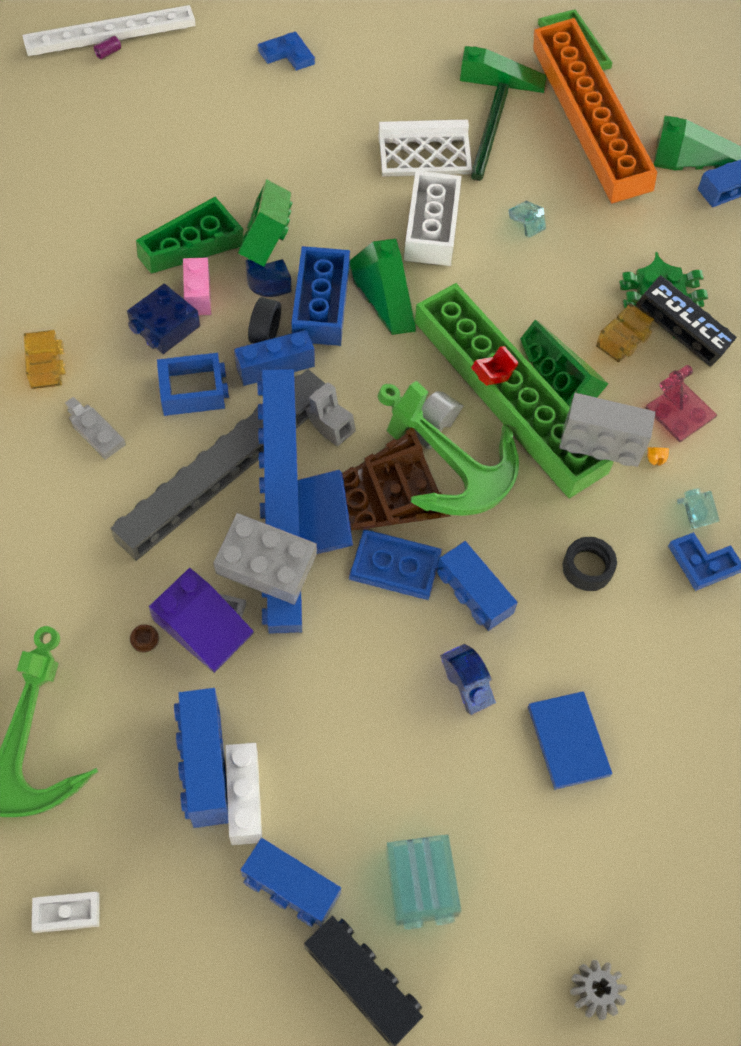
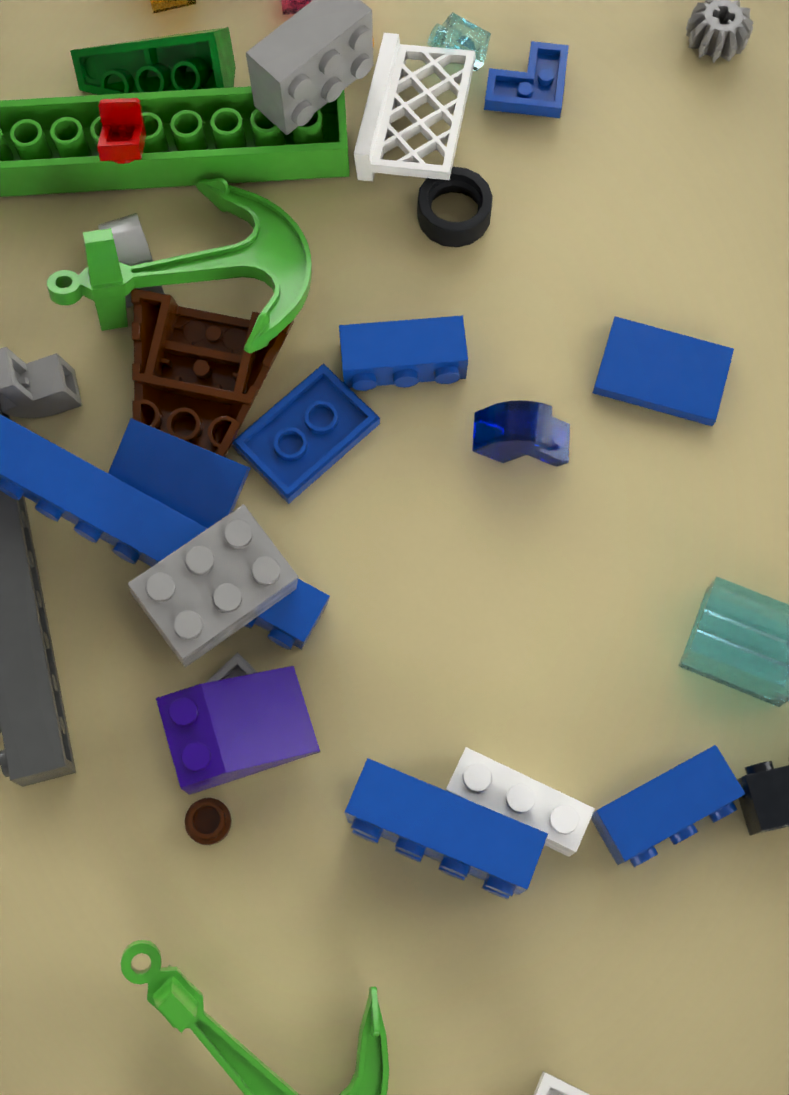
camera: 55 degrees left, 10 degrees up
none -> white fence [354,33,475,182]

